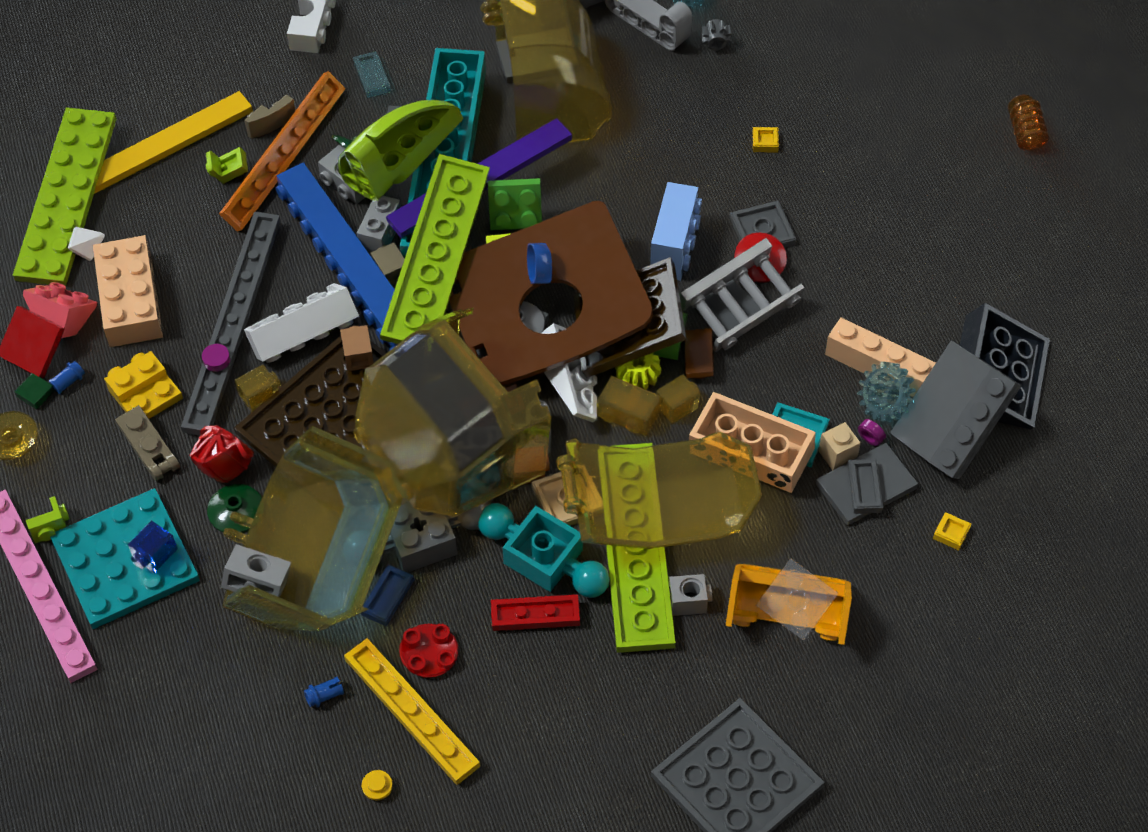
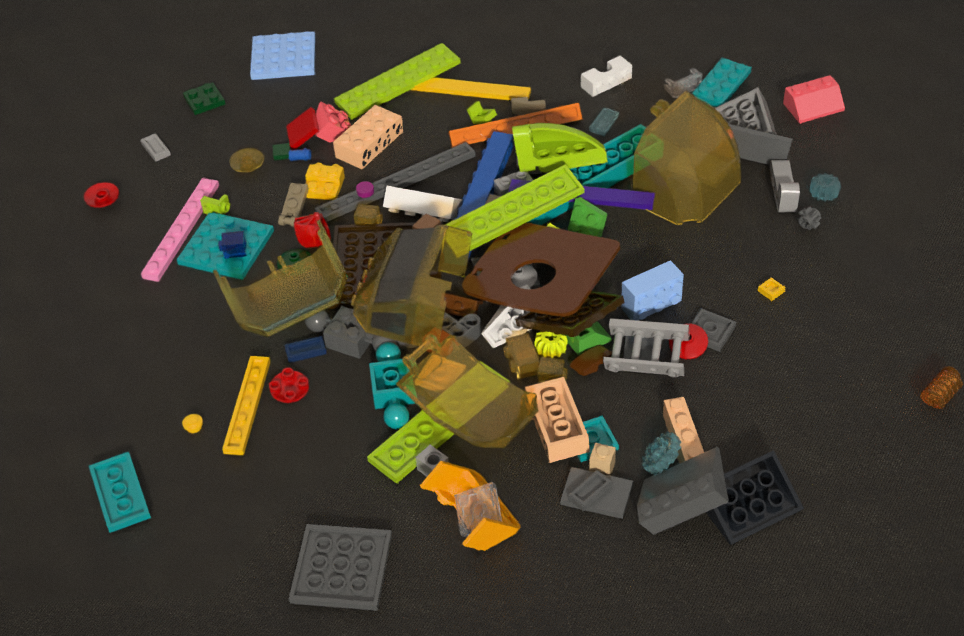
camera: 50 degrees right, 10 degrees down
white slope [68,227,105,261] -> none
light grey brick [221,544,291,605] -> none
blue pin [304,677,344,707] -> none
red plate [491,594,580,631] -> none
blue hat [527,243,552,284] -> none
magenta tile [858,419,886,446] -> none
yellow tile [933,512,971,550] -> none

